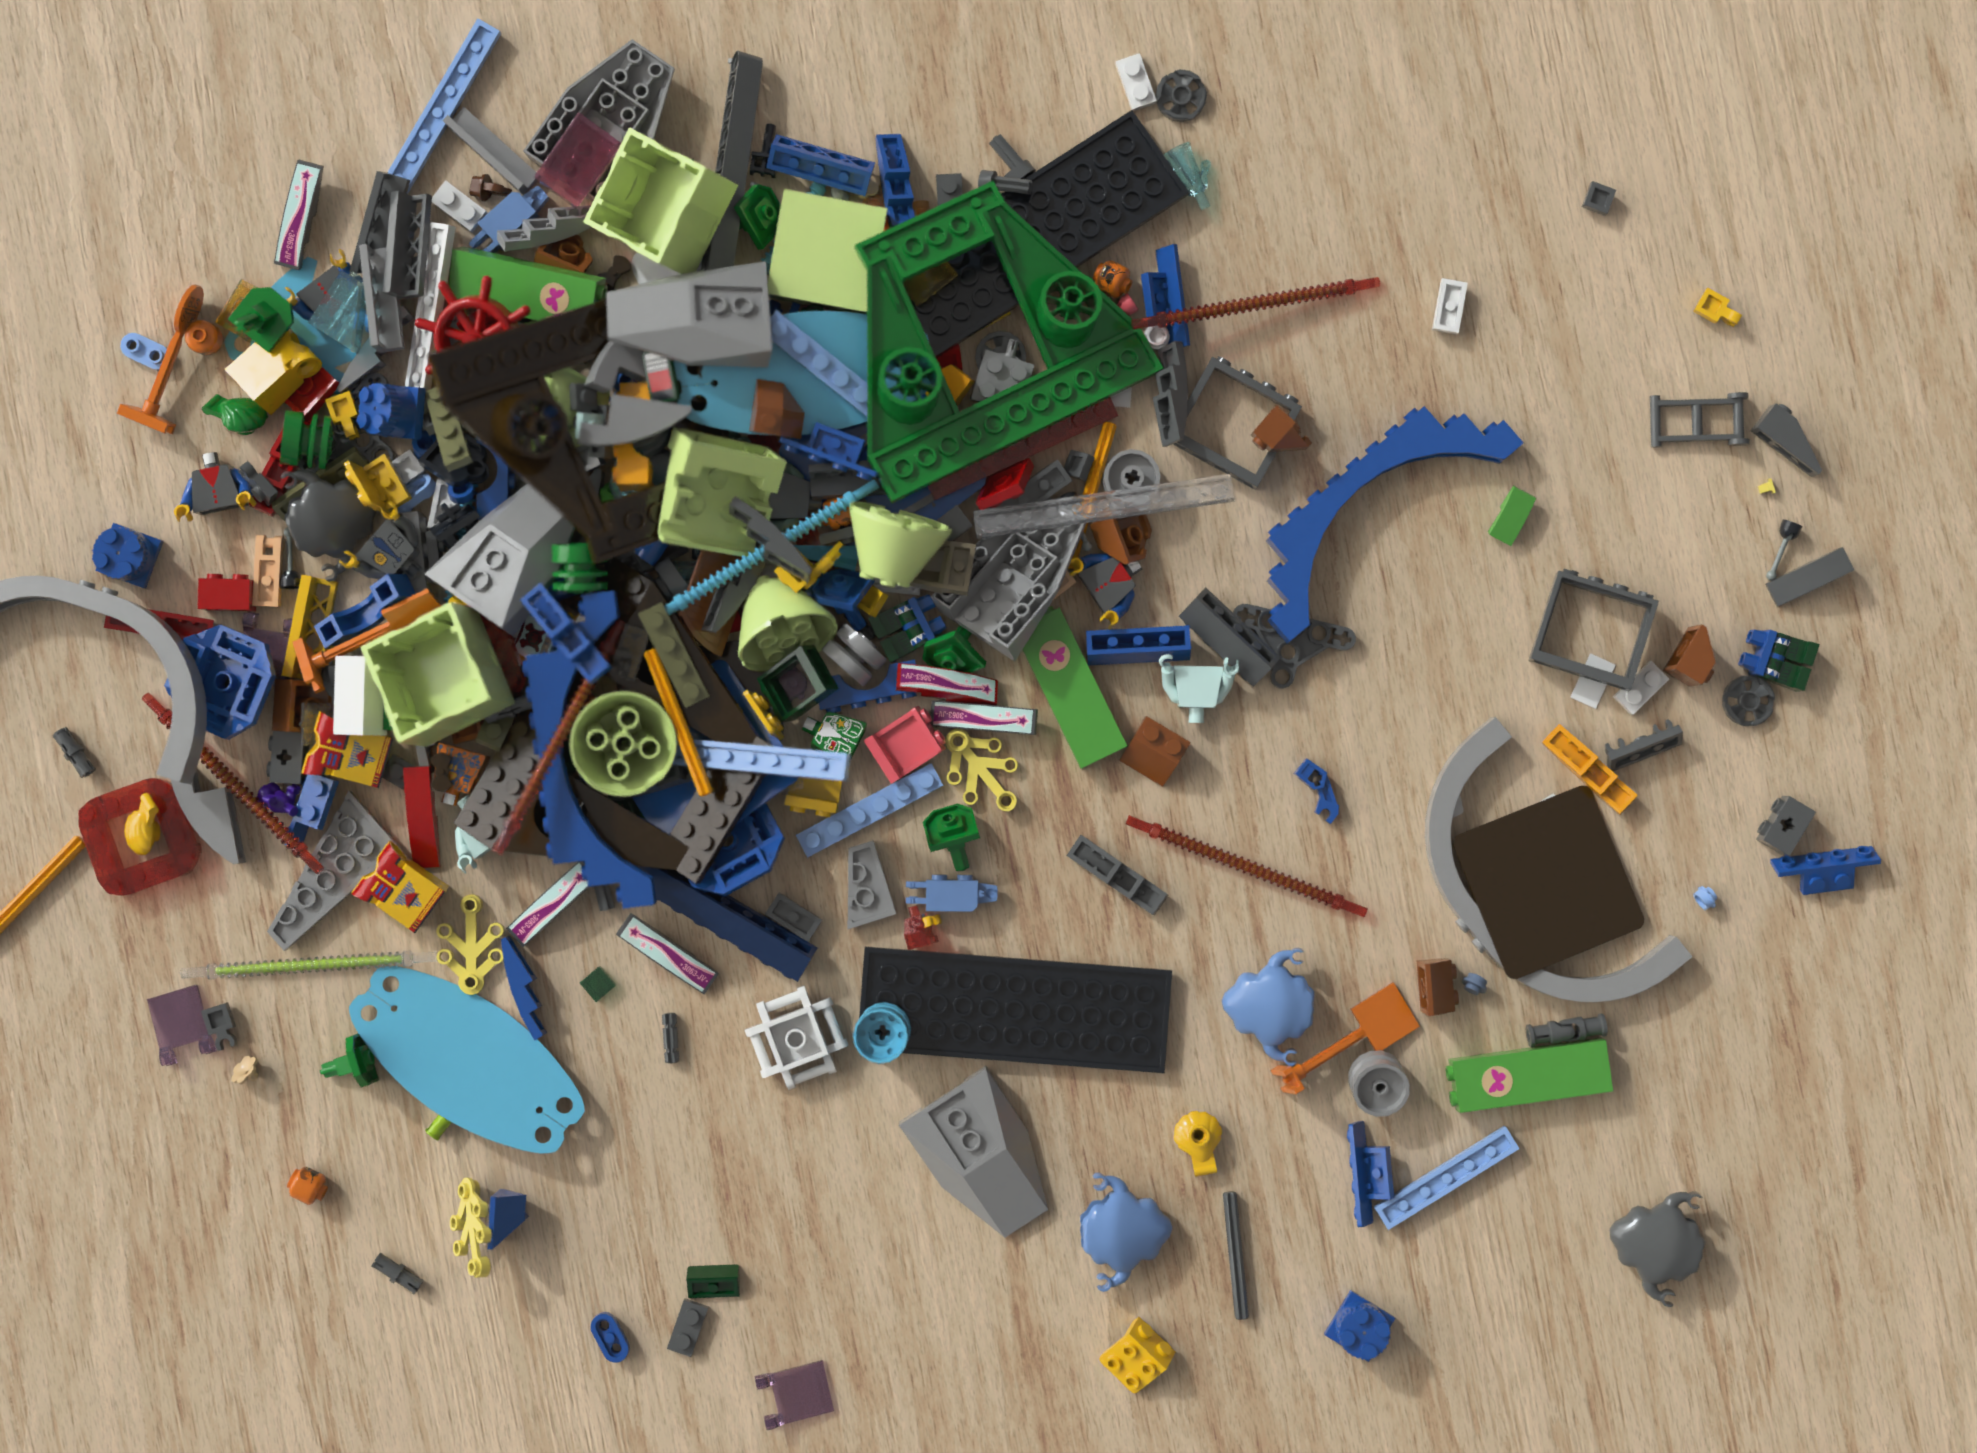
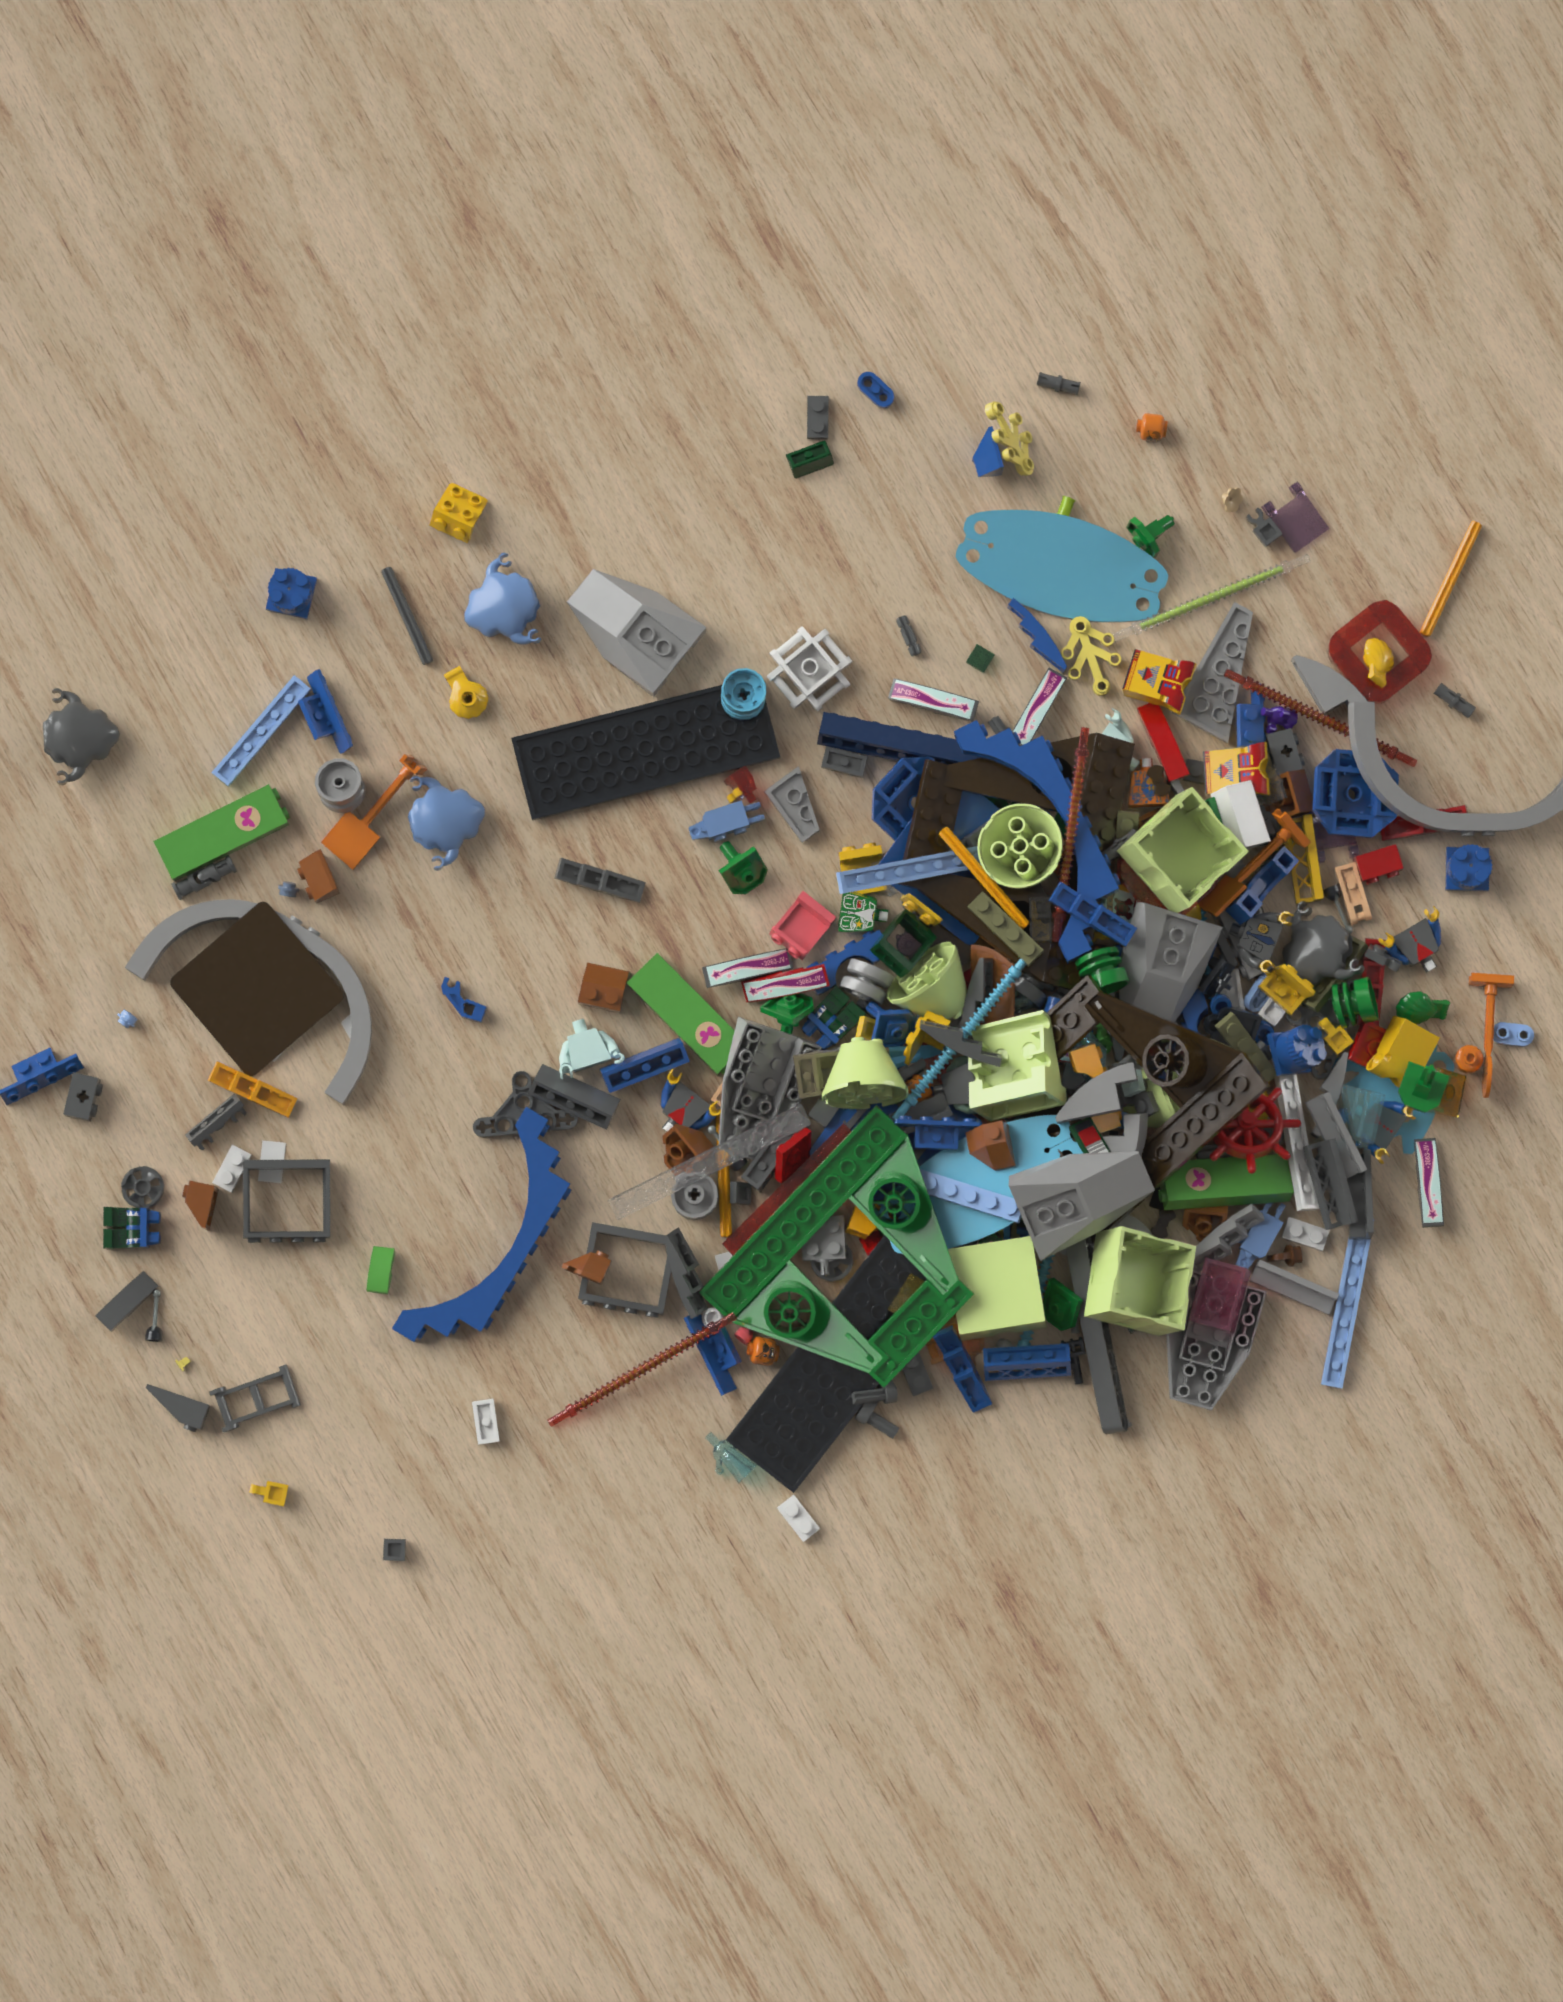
camera: 160 degrees right, 5 degrees down
flag [754,1360,834,1430] -> none
light blue plate [796,763,944,858] -> none
light yellow plant [945,729,1018,811] -> none
clear red hose [1125,815,1368,917] -> none
dark grey piece [1156,69,1207,122] -> none

